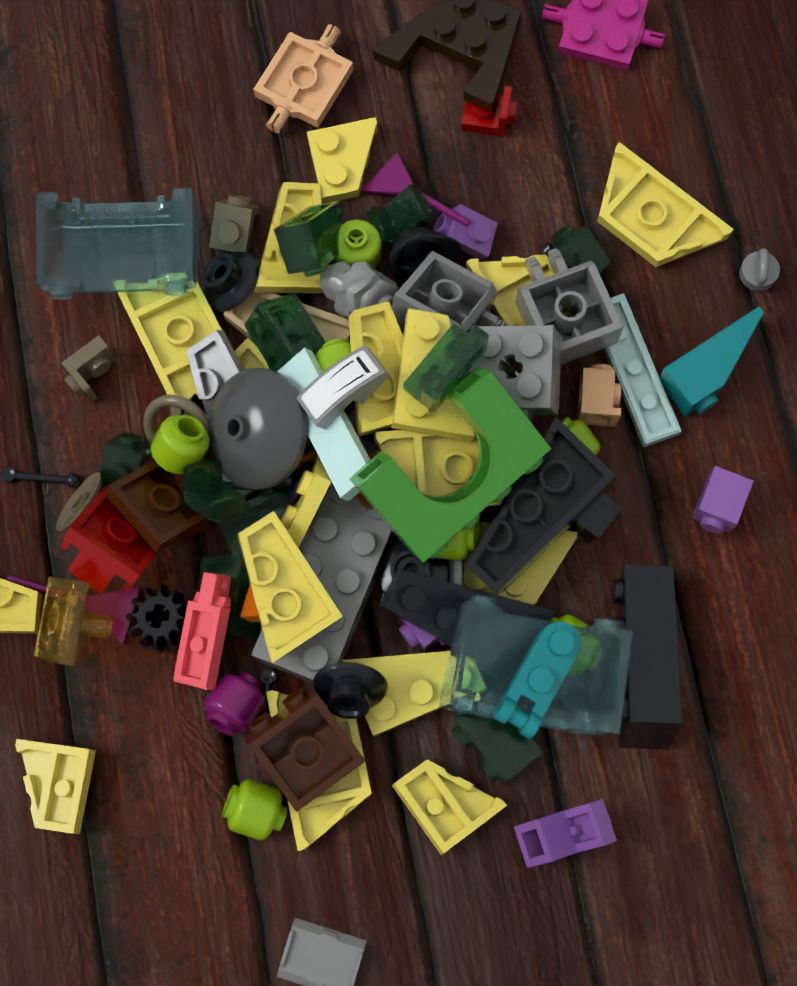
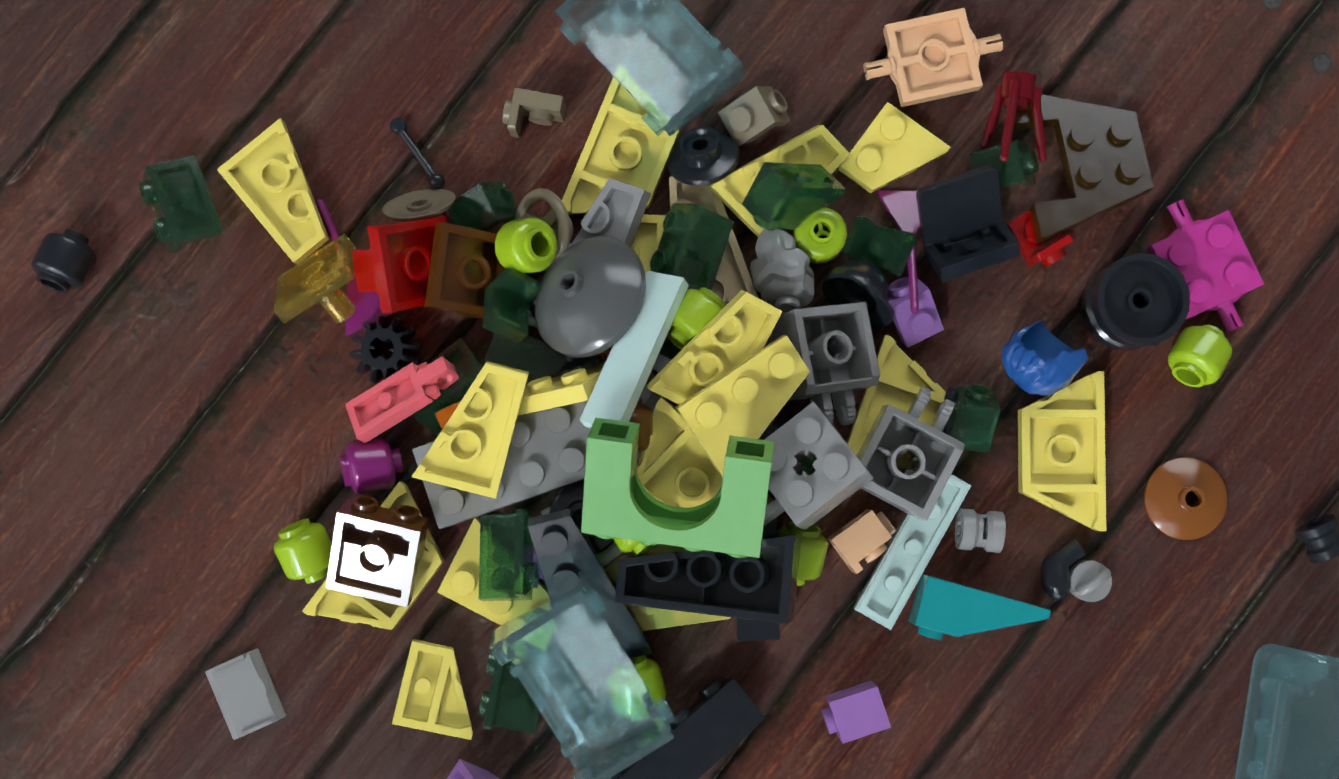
camera: 50 degrees right, 10 degrees up
light yellow wing [15,739,96,834] -> none
slope [296,345,390,430] -> none
black piece [313,662,388,719] -> none
clear green bracket [403,324,489,413] -> none
teal plate [492,622,581,740] -> none
none -> clear green bracket [478,509,539,601]
none -> black bracket [916,165,1020,282]
none -> light grey wheel [955,508,1006,553]
none -> clear green bracket [969,140,1039,190]
none -> dark red plant [980,71,1047,162]
none -> blue hair [1002,320,1089,395]
none -> black arm [1041,538,1086,600]
none -> black wheel [1080,253,1190,351]
none -> dark orange dish [1143,458,1227,540]
none -> lime head [1168,325,1232,388]

